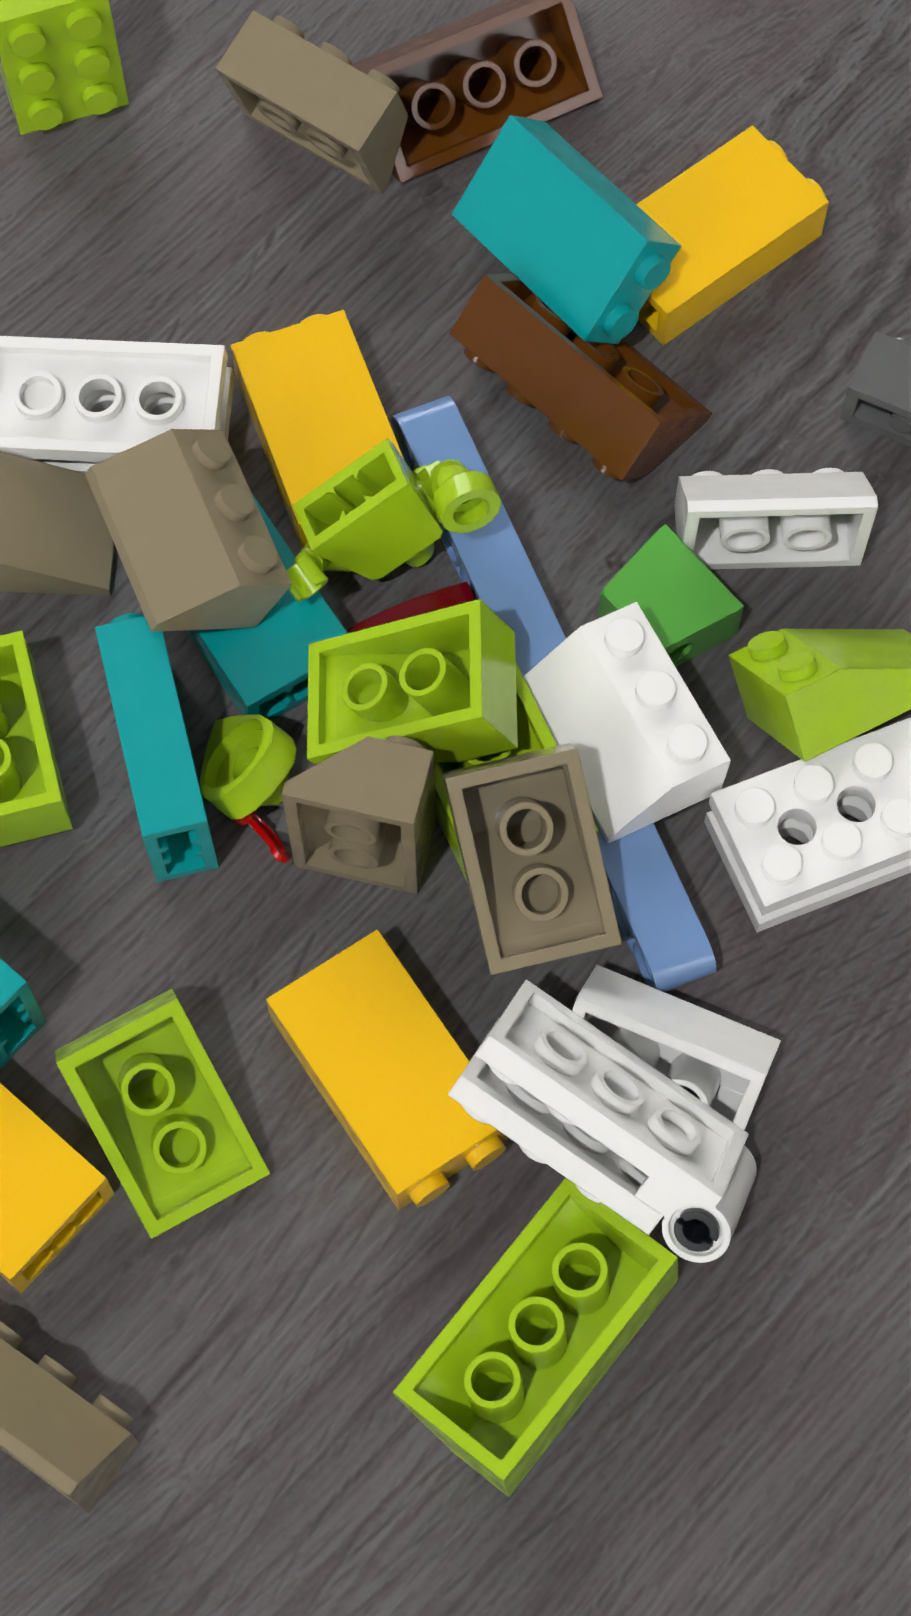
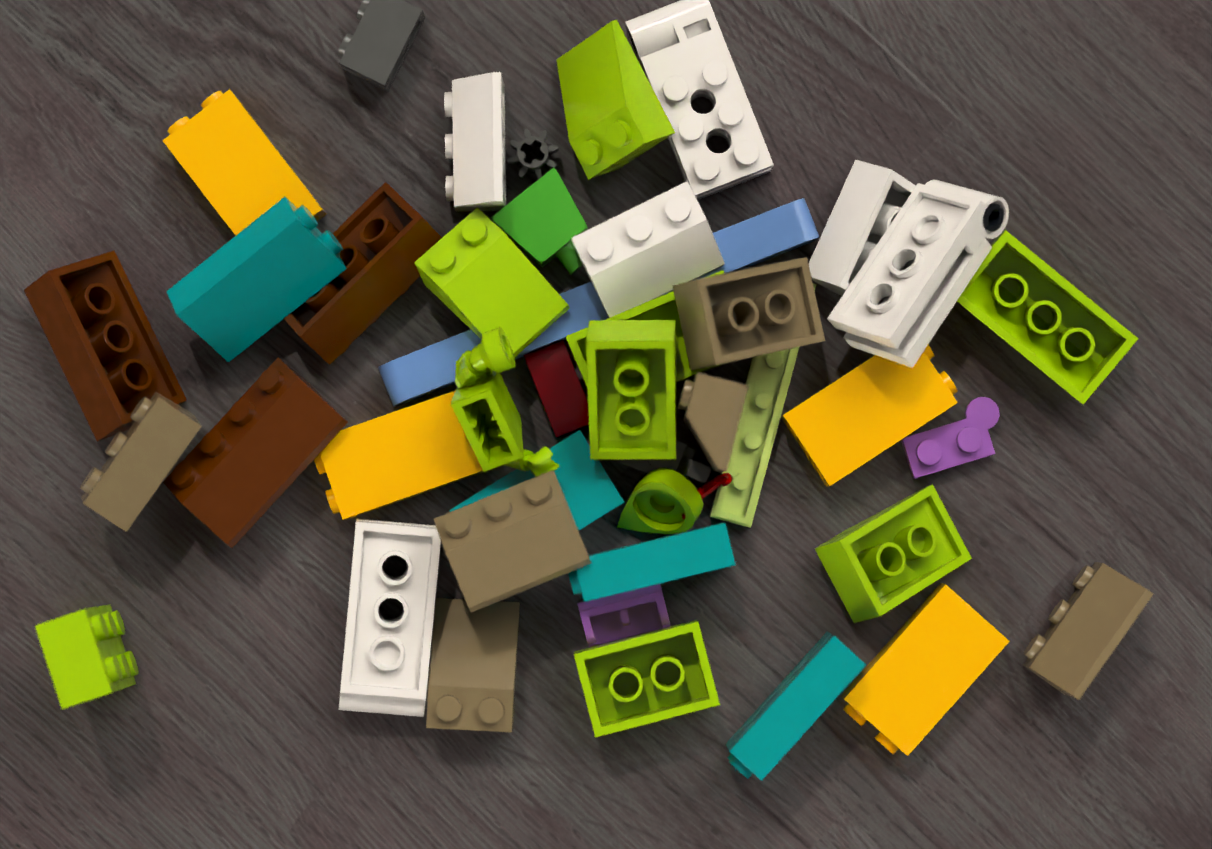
camera: 85 degrees left, 20 degrees up
none -> reddish brown slope [163,357,348,548]
none -> lime slope [414,207,570,358]
none -> dark grey gear [507,128,559,180]
none -> medium lavender hinge [577,584,671,647]
none -> yellowish green tile [710,283,816,528]
none -> medium lavender hinge [901,397,1000,479]

